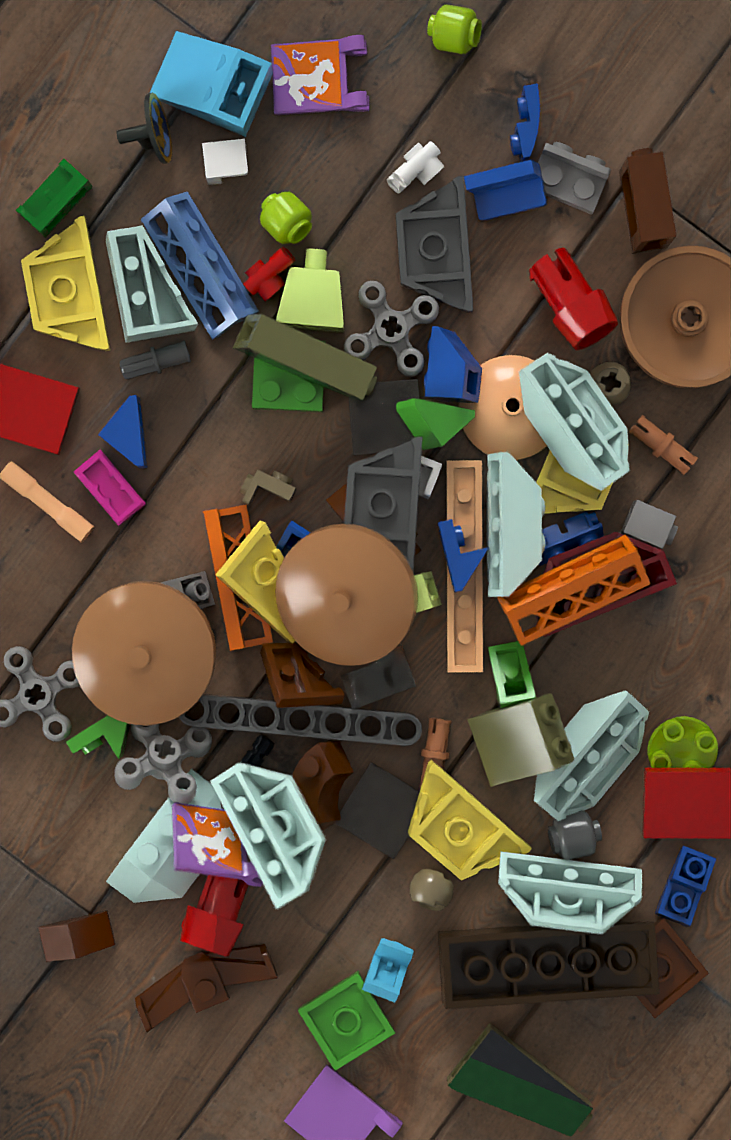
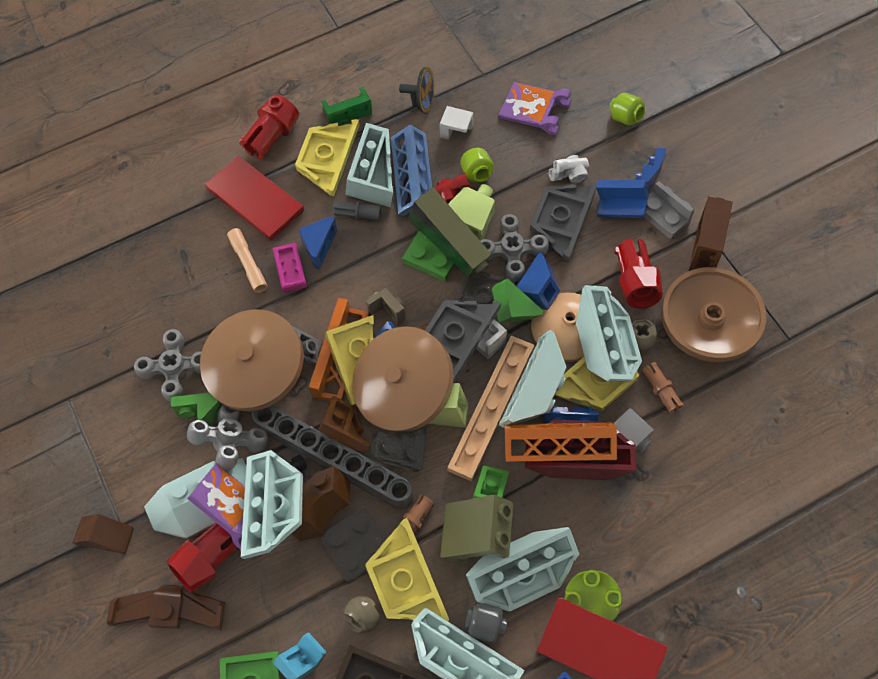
camera: 25 degrees right, 25 degrees down
medium azure slope [150,31,273,137] -> none
blue slope [437,519,488,592] -> none

